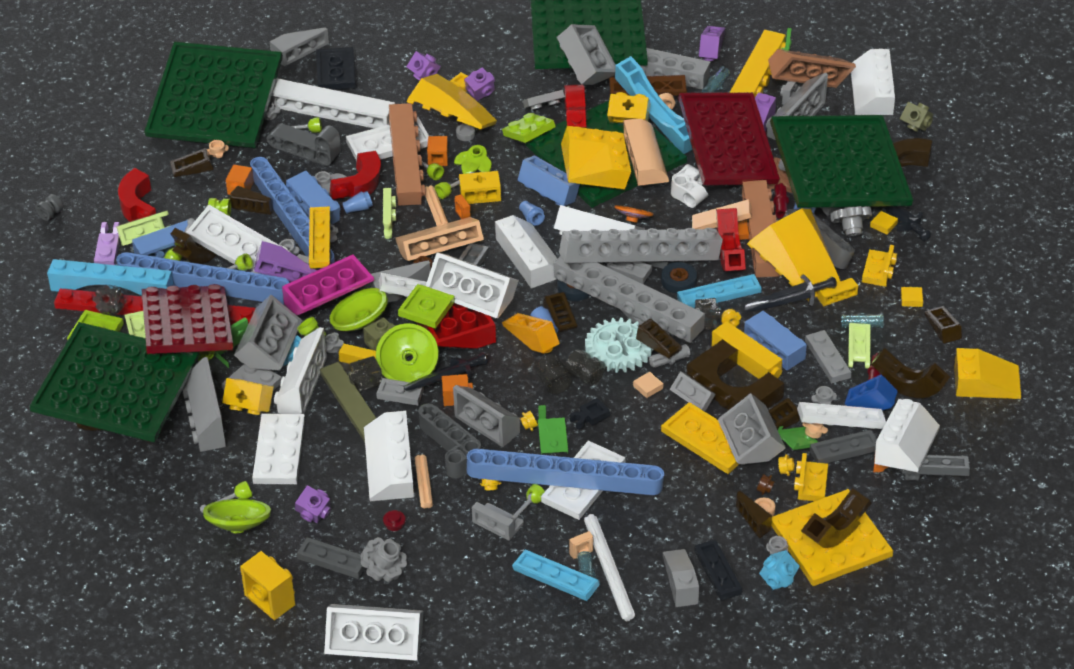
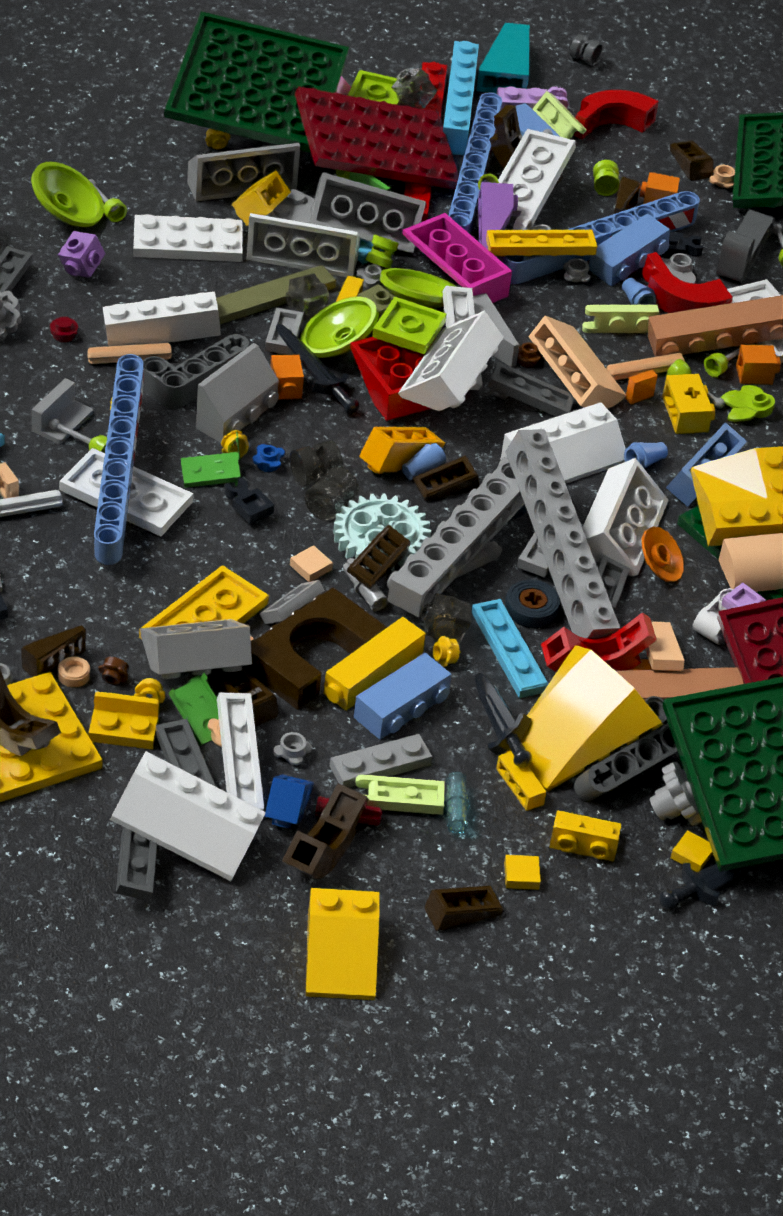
camera: 80 degrees right, 0 degrees up
none -> blue plate [252,444,285,472]
none -> teal slope [476,23,530,93]
none -> lavender tile [721,583,766,609]

